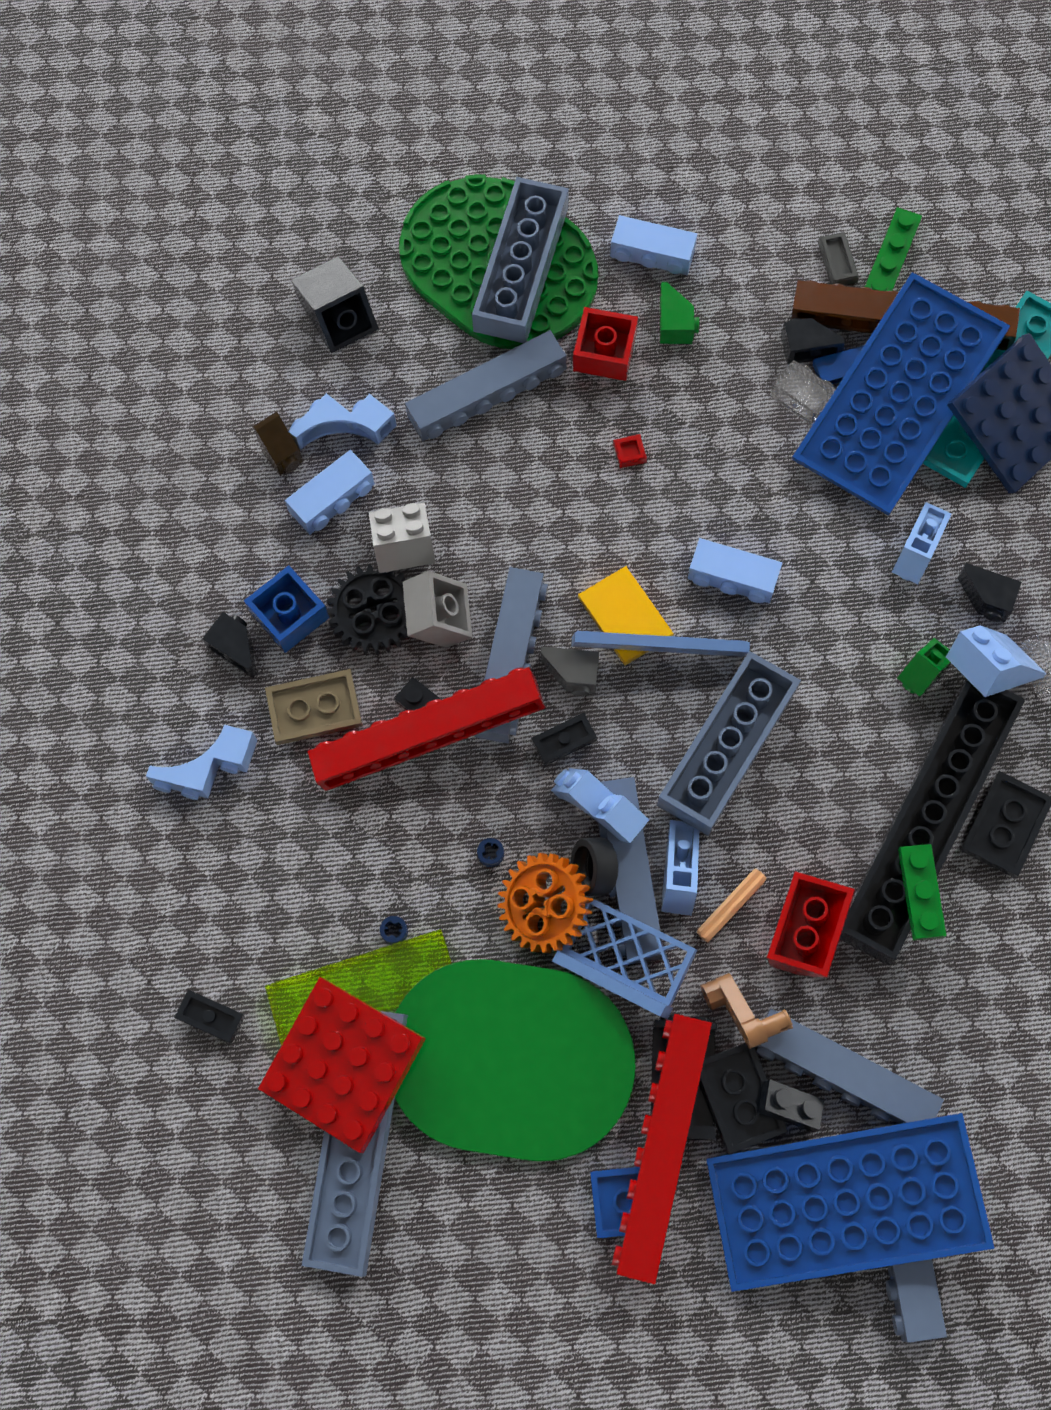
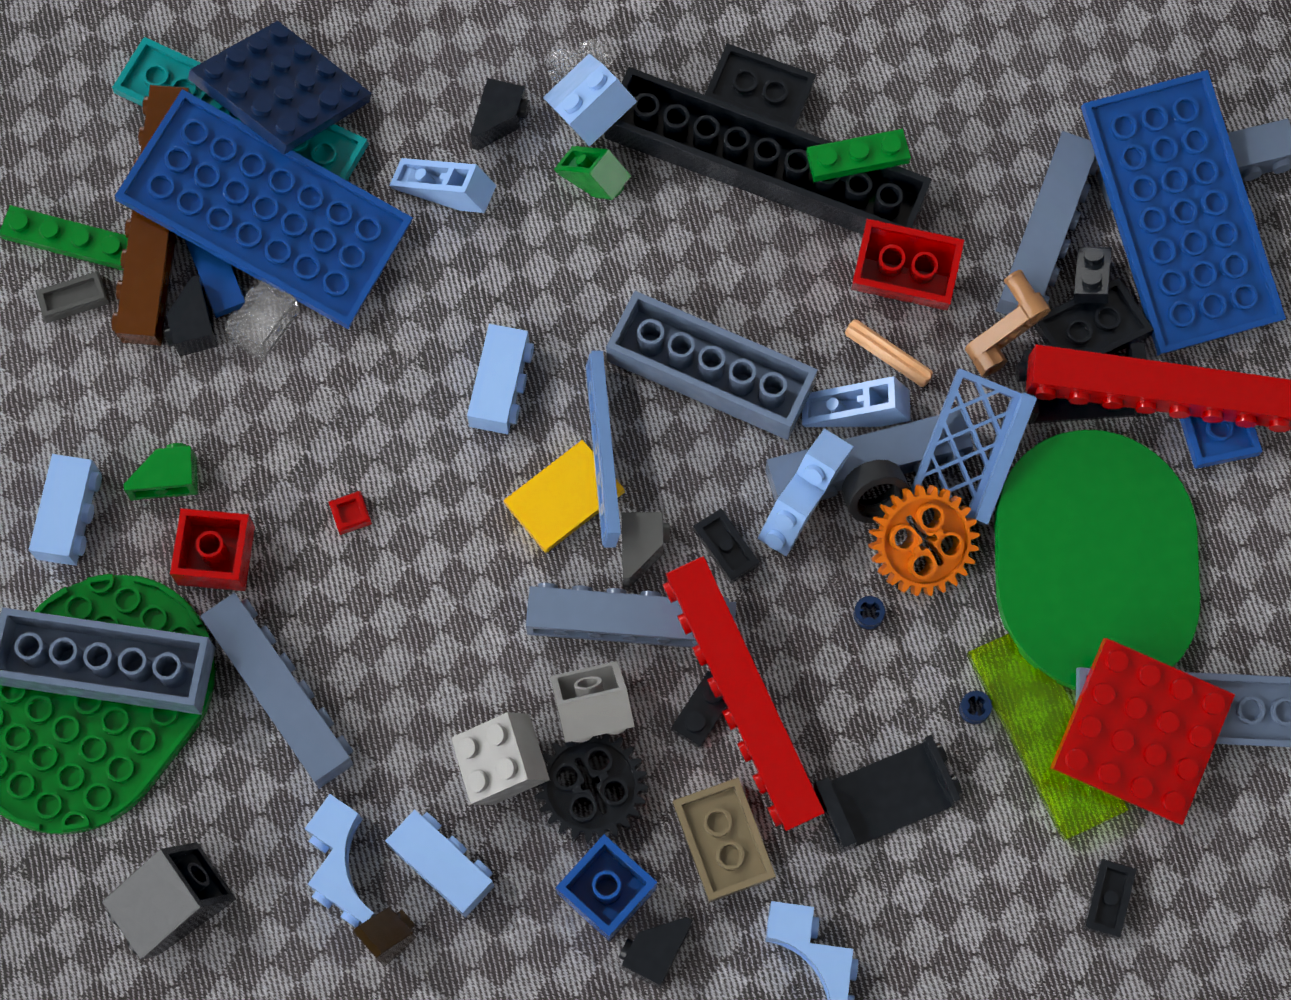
camera: 100 degrees left, 0 degrees up
none -> black panel [813,735,962,853]

